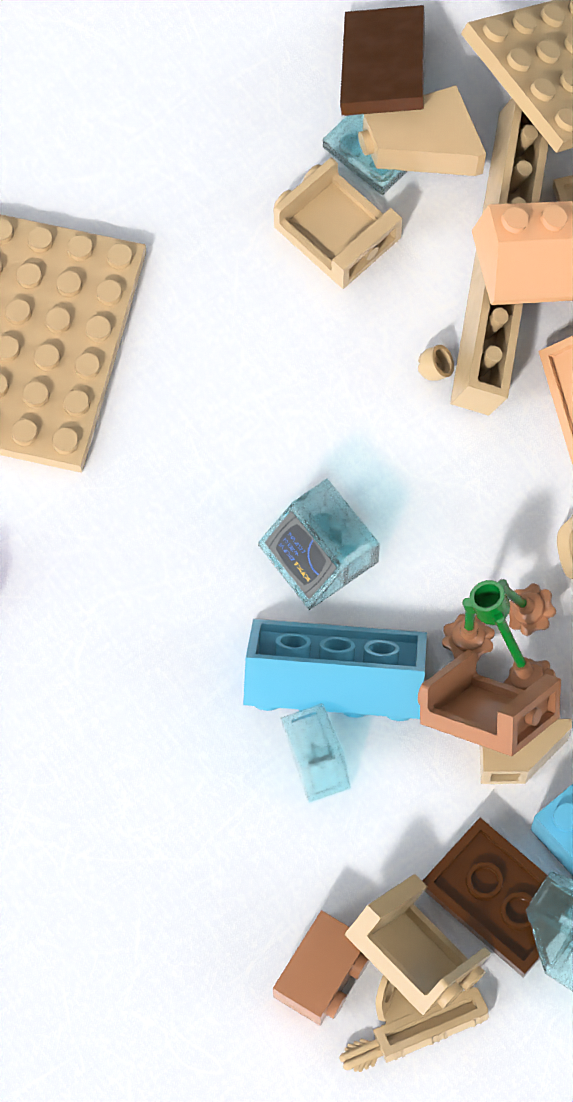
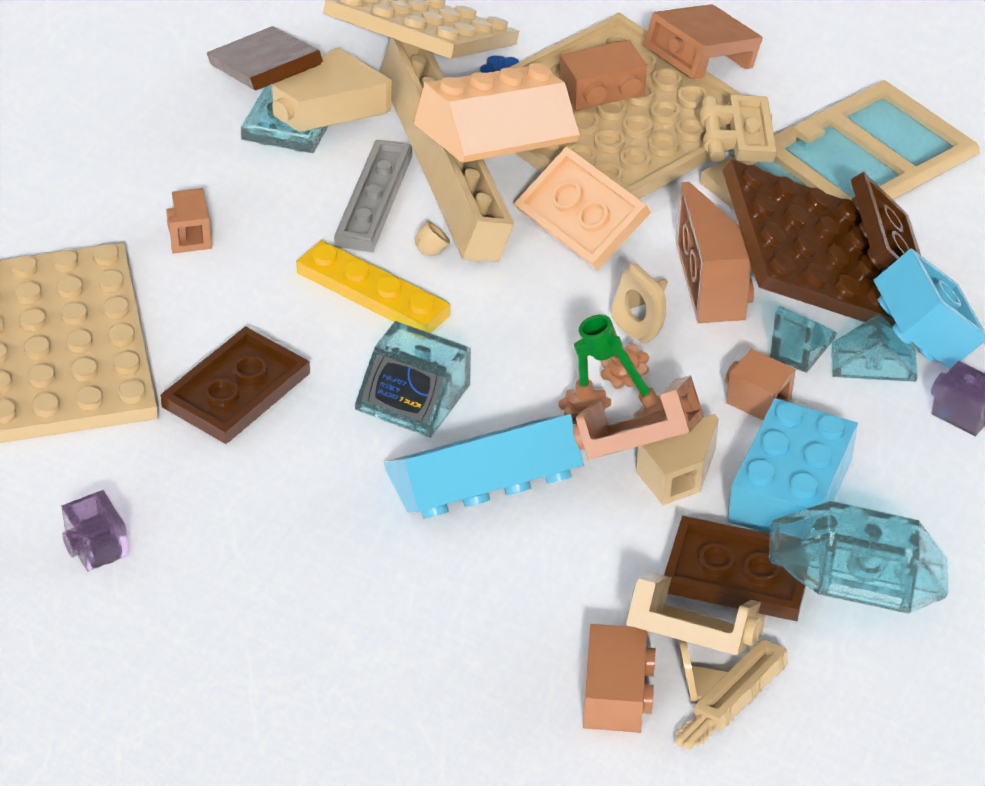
camera: 30 degrees left, 25 degrees down
tan panel [273,157,402,289] -> none
clear light blue slope [280,703,351,803] -> none
none -> reddish brown plate [160,326,310,444]
none -> nougat brick [166,188,212,254]
none -> yellow plate [296,240,450,338]
none -> light grey tile [334,140,412,253]

